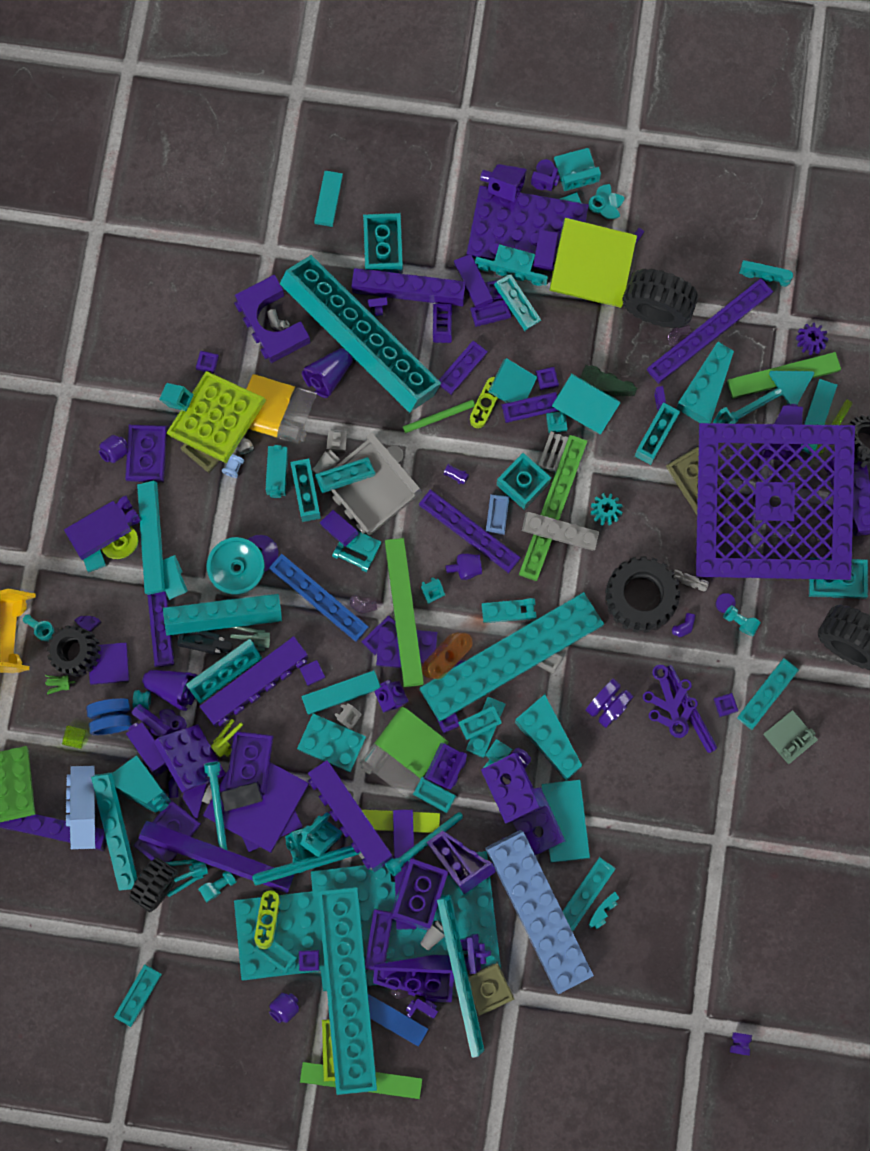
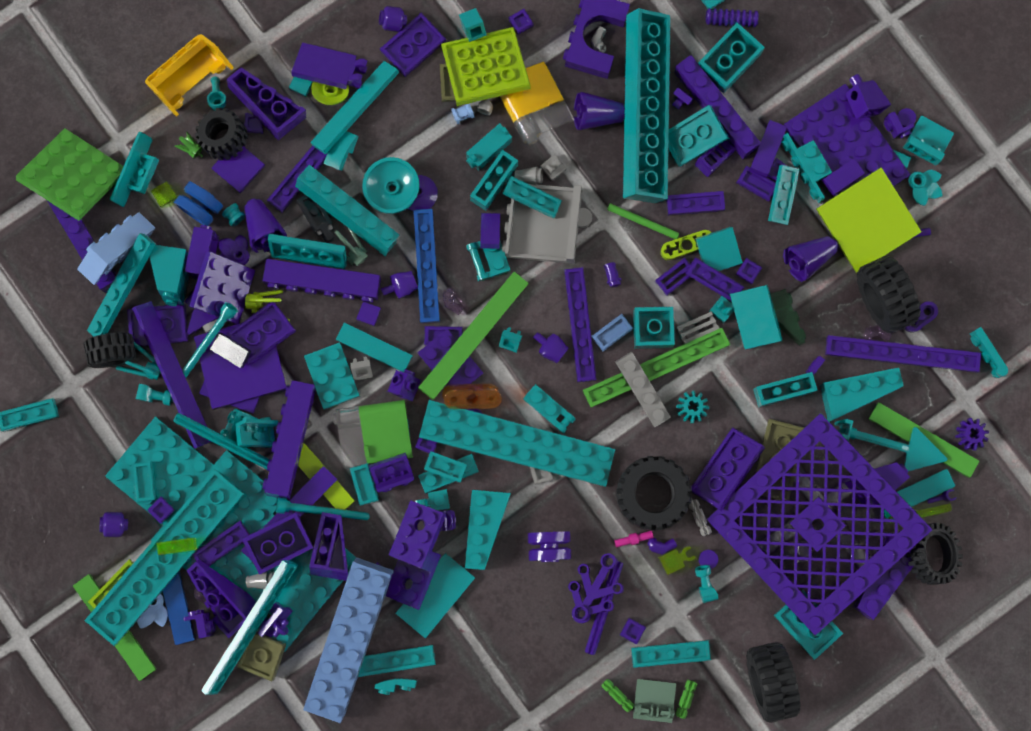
camera: 45 degrees right, 5 degrees up
dark purple tile [131,704,171,736] -> none
lime beam [254,890,280,949] -> none
none -> teal bracket [110,132,159,207]
none -> light blue plate [137,593,168,628]
none -> clear neon green piece [157,538,197,555]
none -> dark purple wedge [227,68,306,141]
none -> dark purple piece [381,271,418,299]
none -> bright green axle [601,679,634,712]
none -> dark pink bar [614,531,654,548]
none -> dark purple tile [655,258,691,296]
none -> clear neon green plate [658,546,696,575]
none -> teal plate [668,105,729,167]
none -> bright green axle [676,680,697,719]
none -> dark purple tile [691,427,765,511]
none -> dark purple piece [706,8,759,27]
none -> dark purple cone [783,236,838,282]
none -> dark purple plate [904,301,938,333]
none -> dark purple hand [927,489,957,504]

